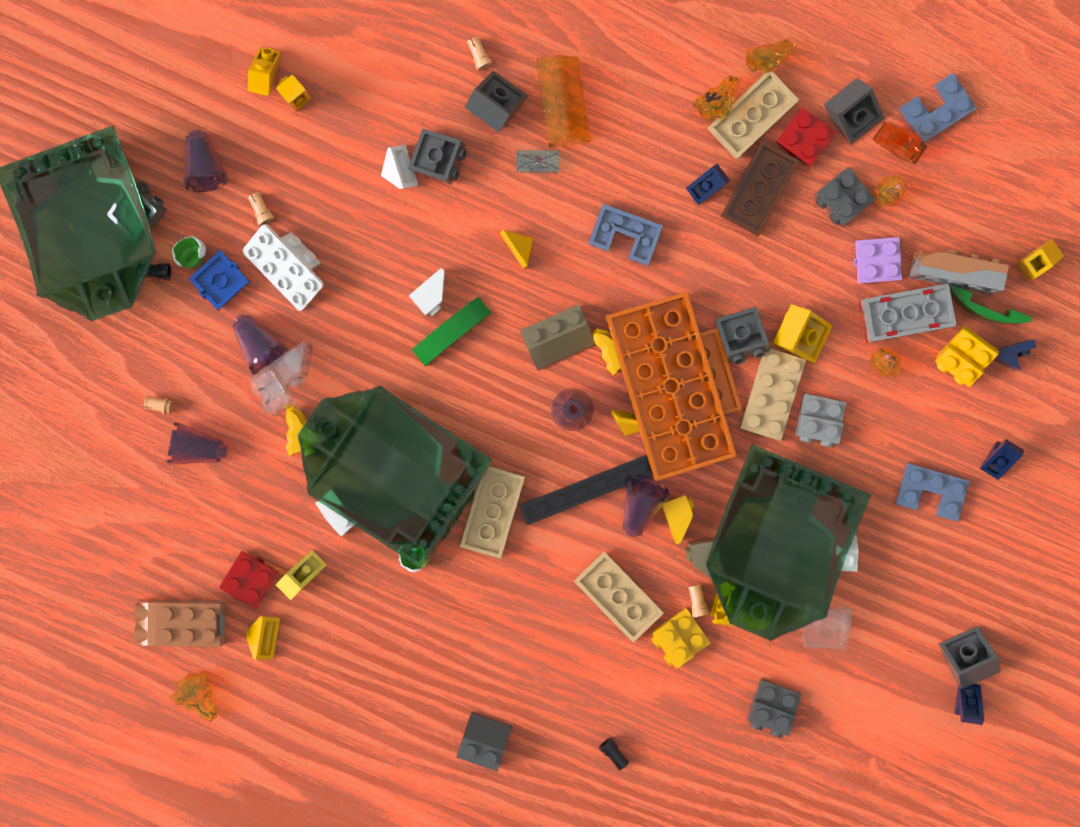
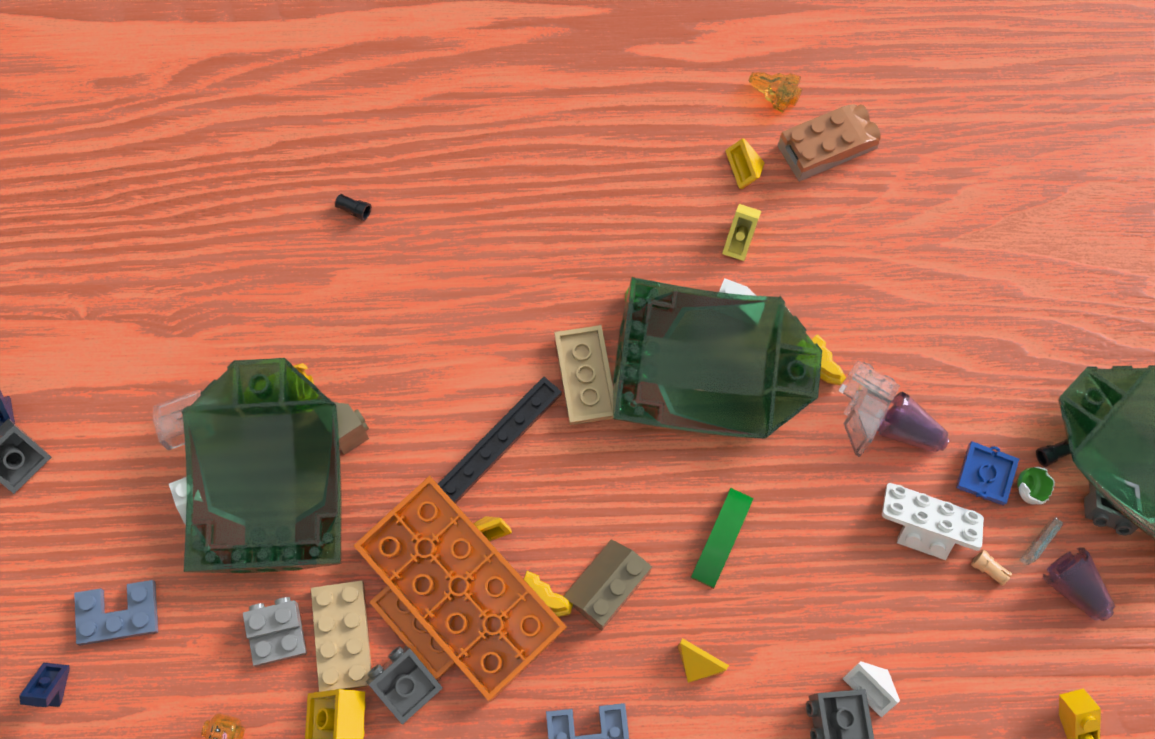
camera: 150 degrees right, 20 degrees down
light nougat pin [144,396,173,415] -> none
clear purple cone [166,422,227,465] -> none
red plate [219,551,278,609] -> none
yellow slope [276,75,311,112] -> none
white slope [409,268,445,316] -> none
dark grey slope [456,712,511,771] -> none
cone [551,388,594,431] -> none
tan plate [574,551,664,643] -> none
cone [623,475,669,537] -> none
yellow plate [651,608,711,669] -> none
yellow slope [660,494,695,544] -> none
light nougat pin [688,584,709,617] -> none
dark grey plate [746,679,802,738] -> none
none -> clear light blue tile [1019,517,1063,565]

